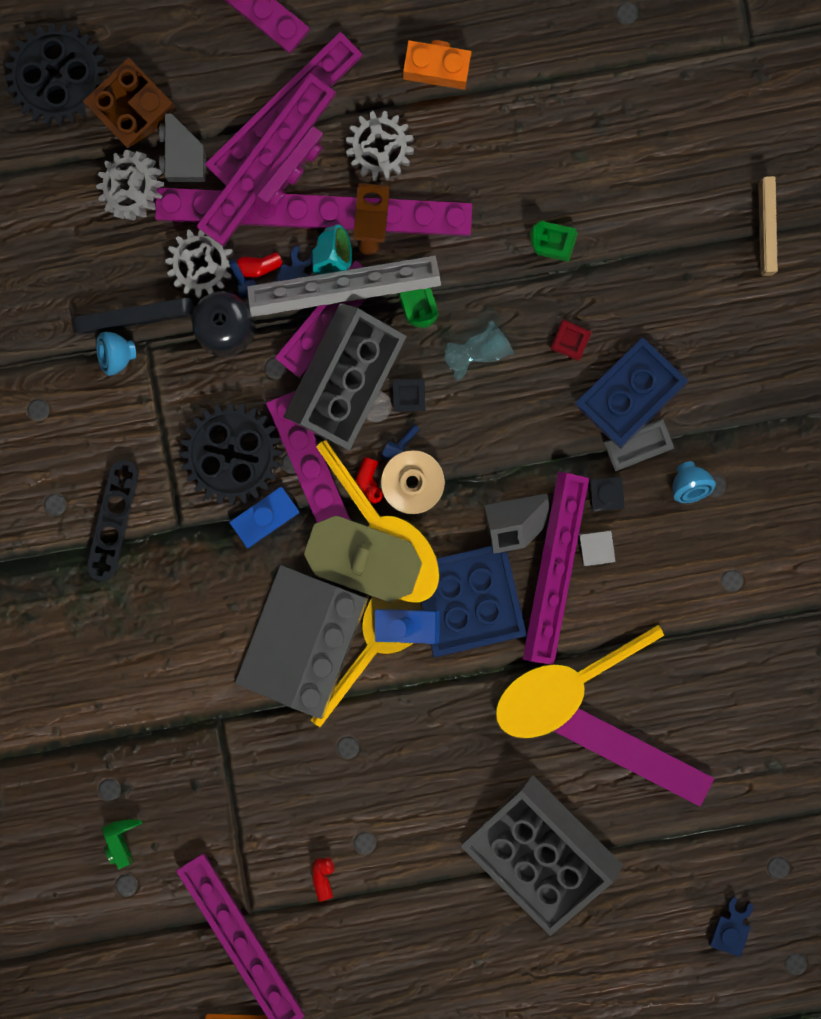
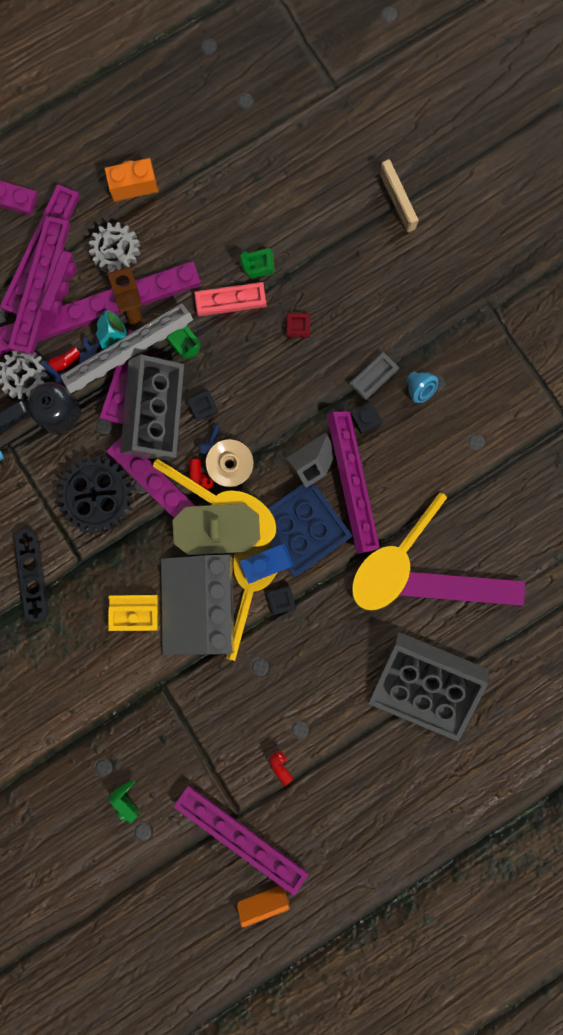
camera: 20 degrees left, 5 degrees down
blue tile [229,486,300,549] -> none
clear tile [366,391,391,423] -> none
clear light blue animal [444,320,515,381] -> none
dark blue plate [575,337,688,449] -> none
light grey tile [579,531,615,566] -> none
none -> yellow plate [109,595,158,631]
none -> coral tile [194,282,267,317]
none -> black tile [267,586,296,615]

